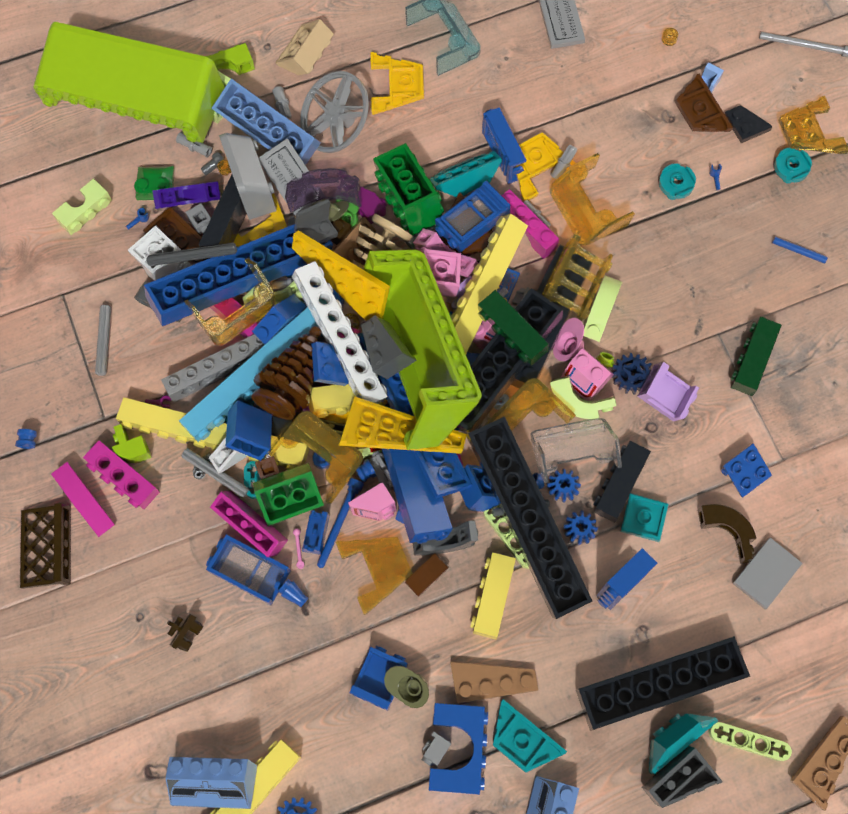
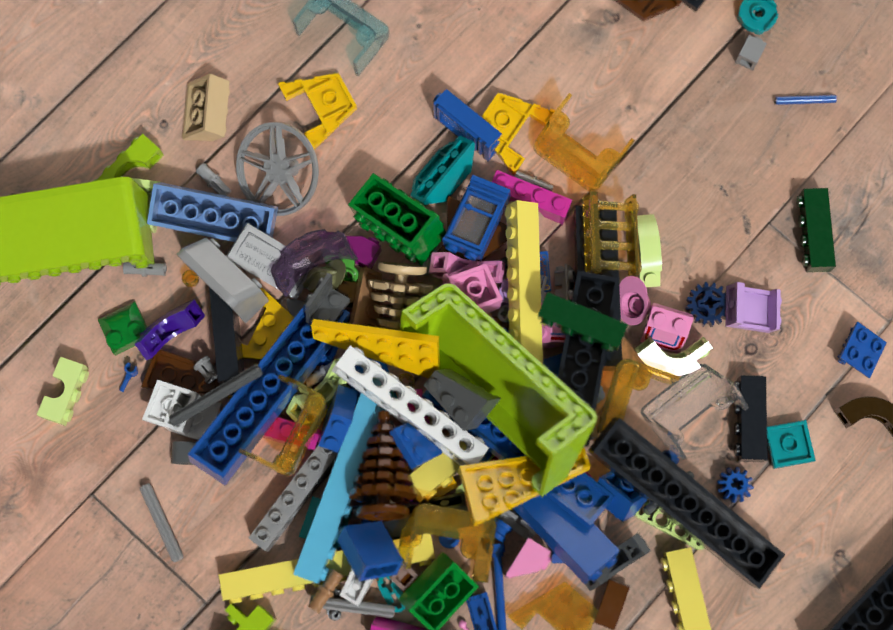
camera: 25 degrees left, 5 degrees up
magenta hand [145,396,171,409] -> none
light grey brick [186,203,211,235] -> none
dark grey arm [201,152,224,175] -> none
blue gear [547,468,581,503] -> none
light grey axle [550,145,577,180] -> none
lime plate [596,352,614,368] -> none
blue arch [596,548,657,610] -> none
teal plate [659,163,696,200] -> none
blue hand [709,164,722,190] -> none
none -> light grey bush [193,356,217,384]
none -> medium nougat pin [308,569,344,613]
none -> light grey brick [735,35,767,71]

